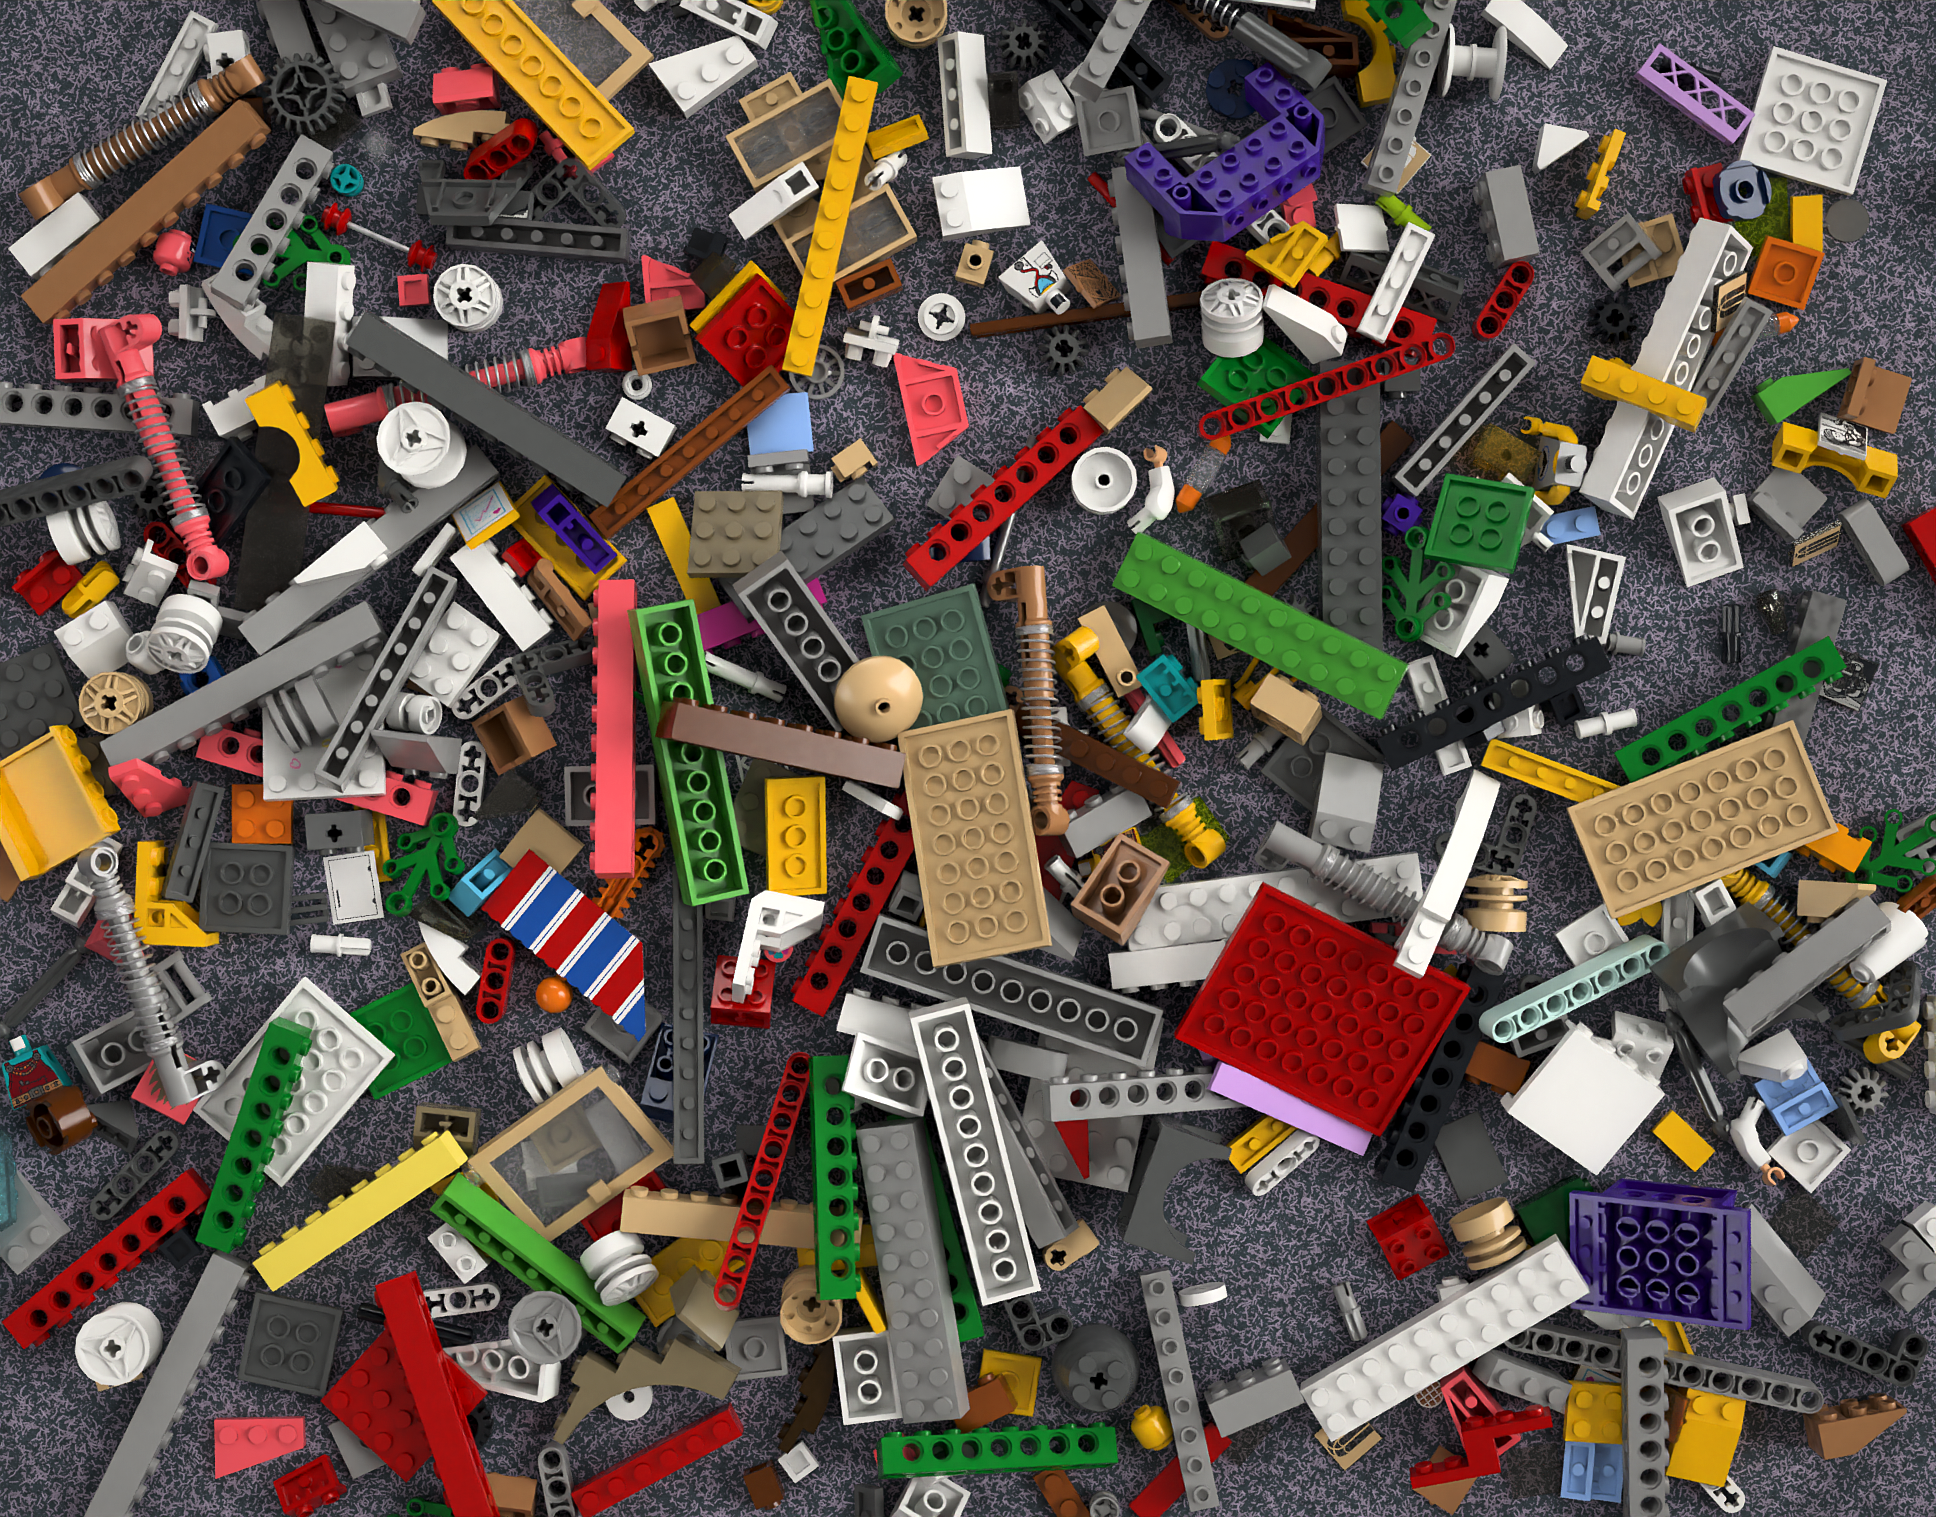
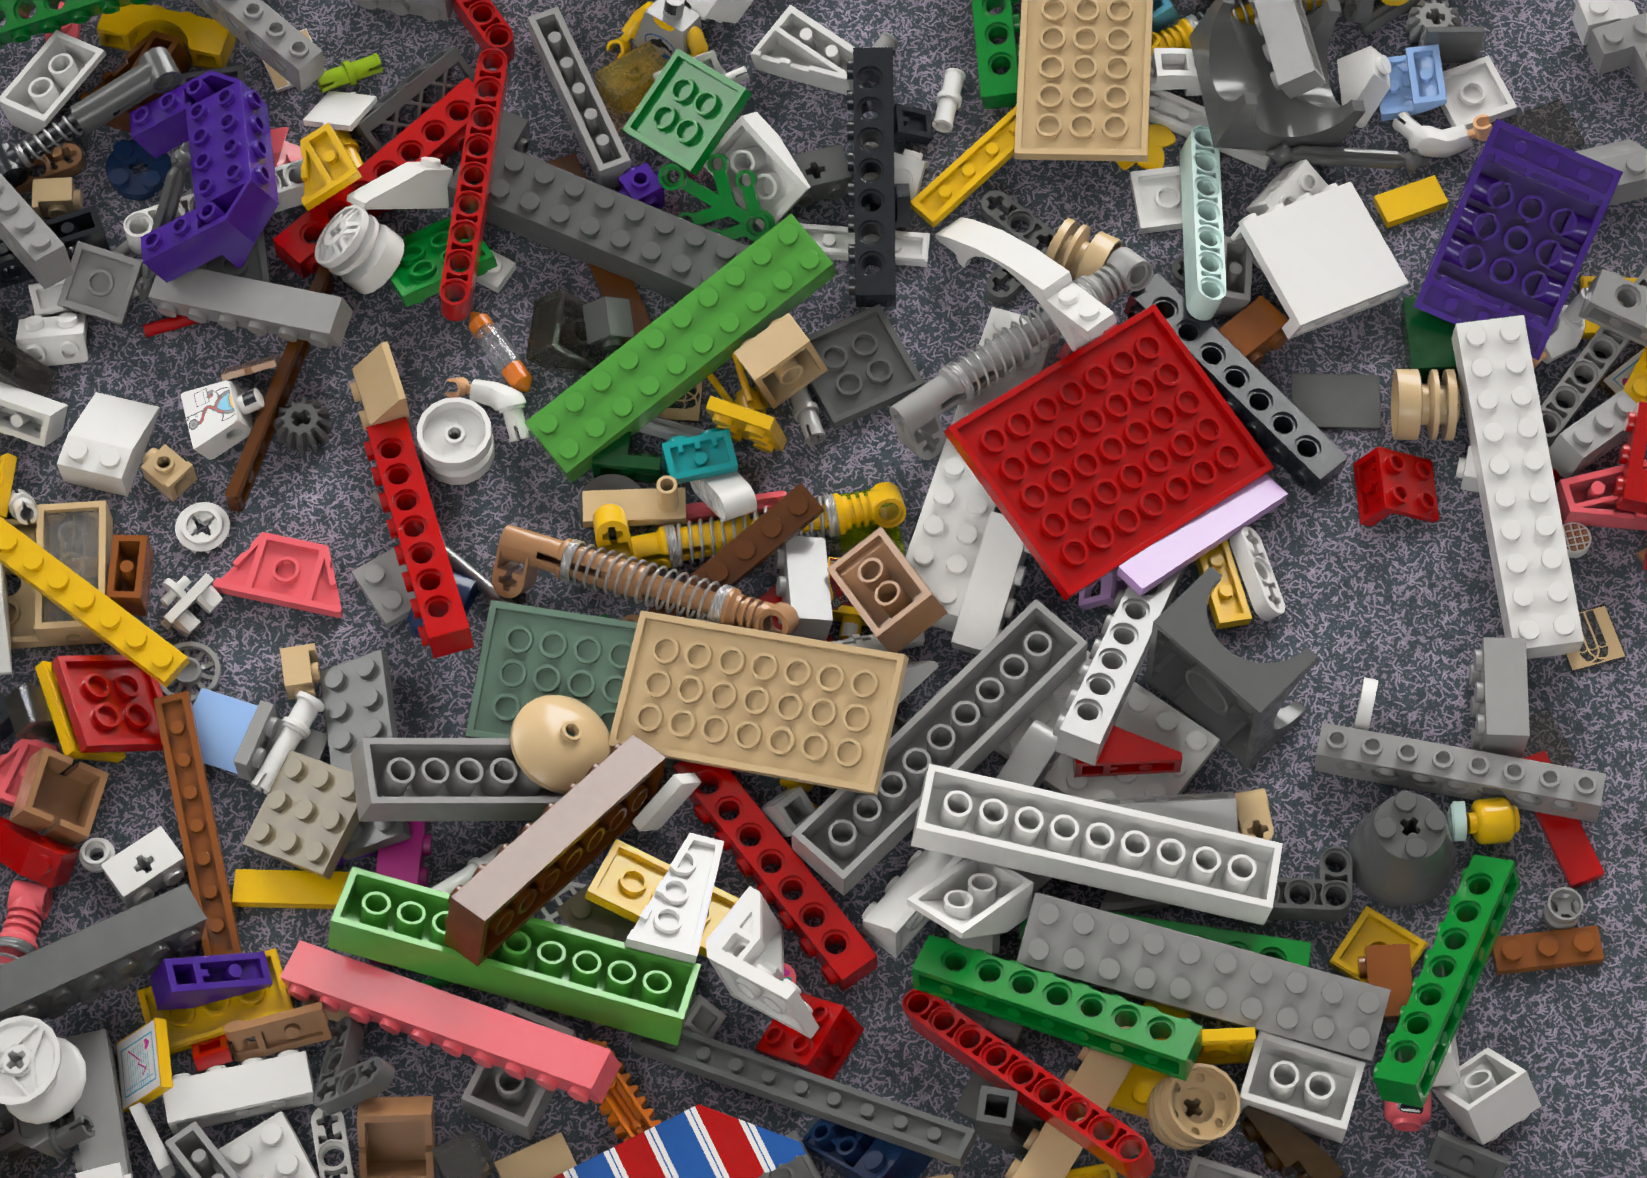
camera: 60 degrees left, 25 degrees down
light grey slope [1307,752,1384,853] -> none
light grey axle [1331,1281,1368,1341] -> none
white tile [1356,222,1435,344] -> none
light blue plate [1540,506,1601,545] -> none
none -> tan brick [32,177,83,221]
none -> white wing [625,833,724,964]
none -> light aqua tile [1447,801,1467,842]

